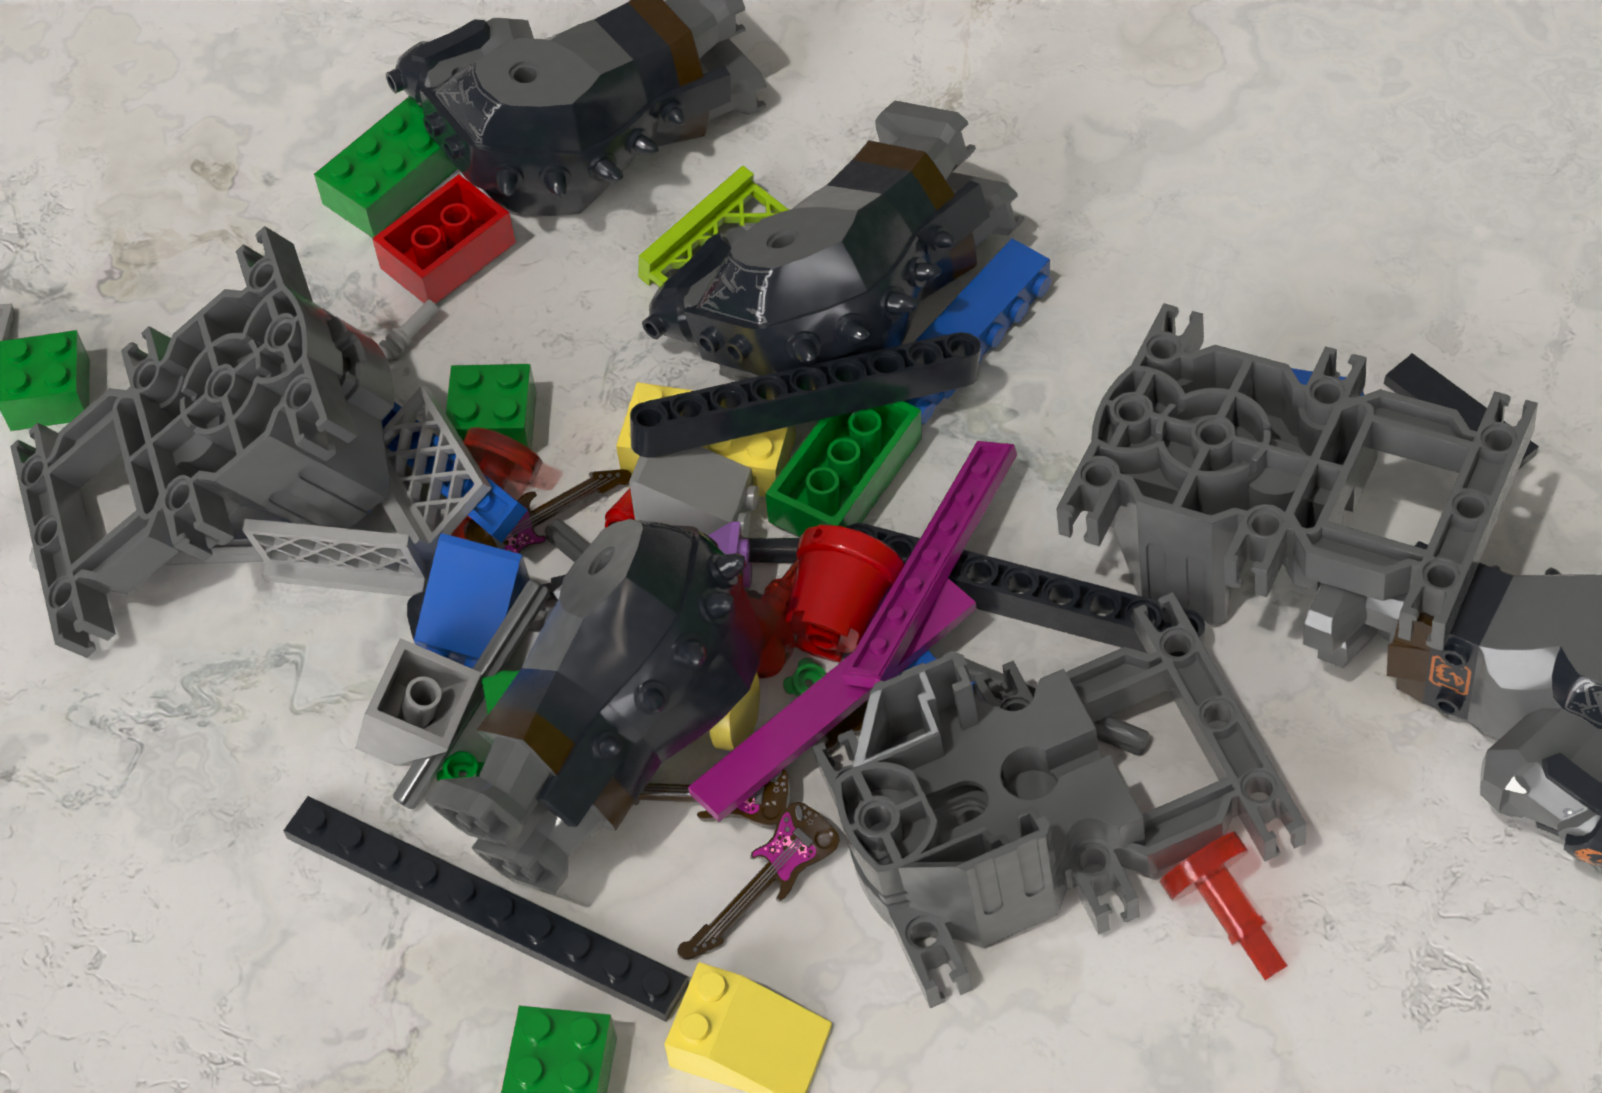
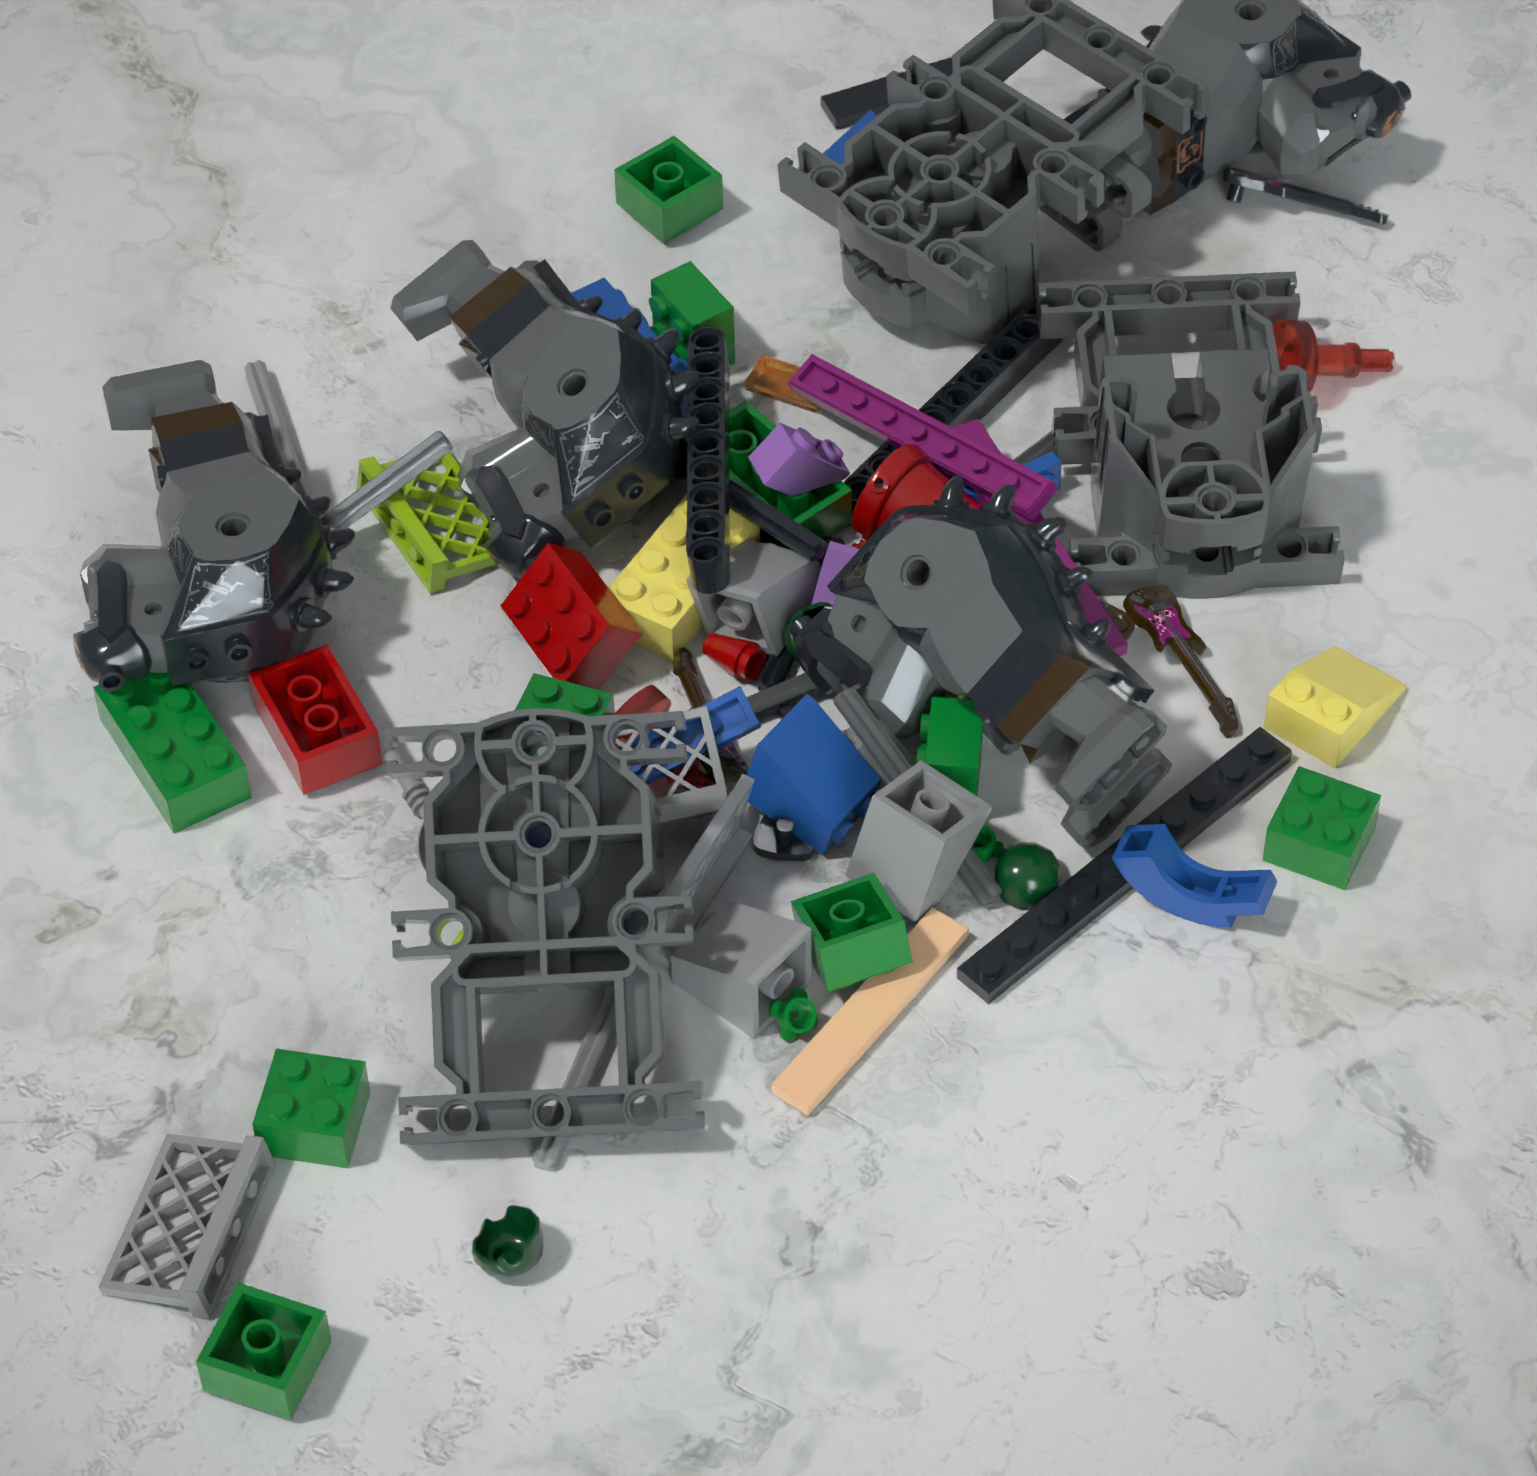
camera: 75 degrees left, 5 degrees down
none -> light grey axle [244,360,312,499]
none -> axle [320,430,453,530]
none -> red brick [500,543,643,690]
none -> green brick [614,136,723,243]
none -> green brick [649,261,735,366]
none -> light grey slope [670,900,812,1039]
none -> black axle [681,459,828,561]
none -> clear orange tile [746,355,822,414]
none -> medium lavender slope [748,423,850,496]
none -> green plate [769,988,818,1041]
none -> light nougat tile [771,907,969,1116]
none -> green brick [791,873,913,992]
none -> dark green hair [994,842,1061,908]
none -> blue arch [1112,824,1278,928]
none -> black piece [1222,167,1389,225]

